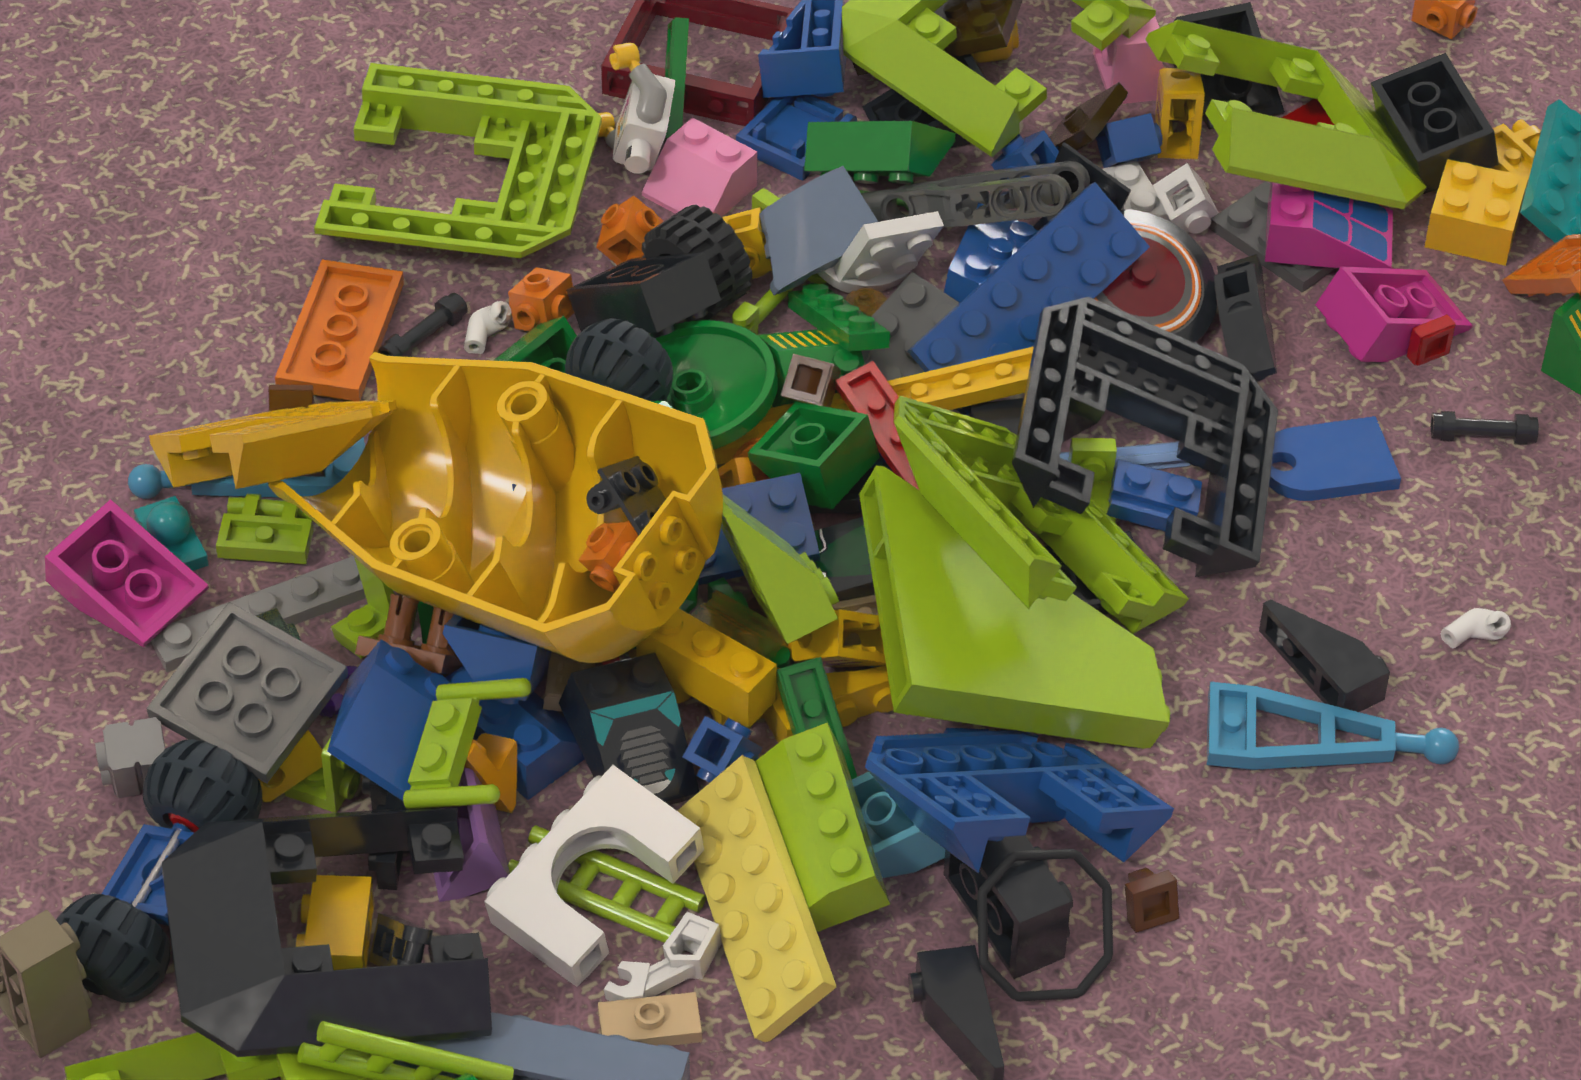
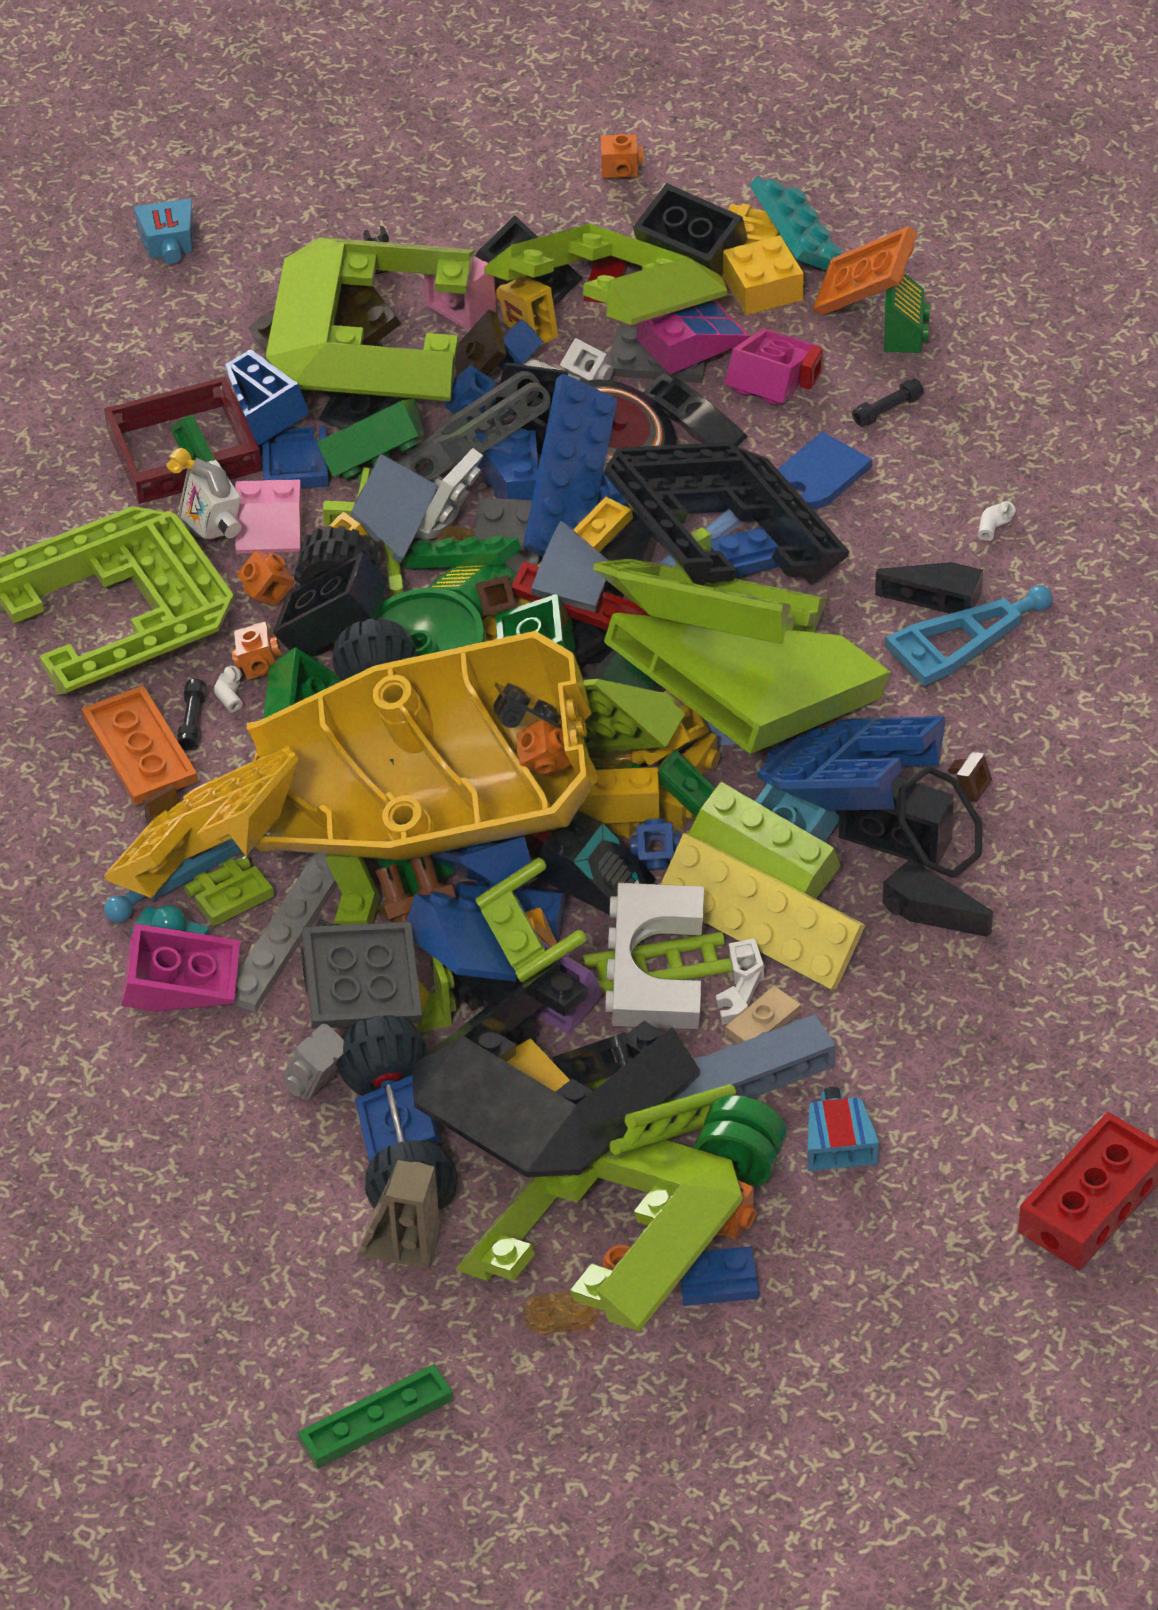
camera: 35 degrees left, 0 degrees up
none -> sand blue slope [531,521,609,612]

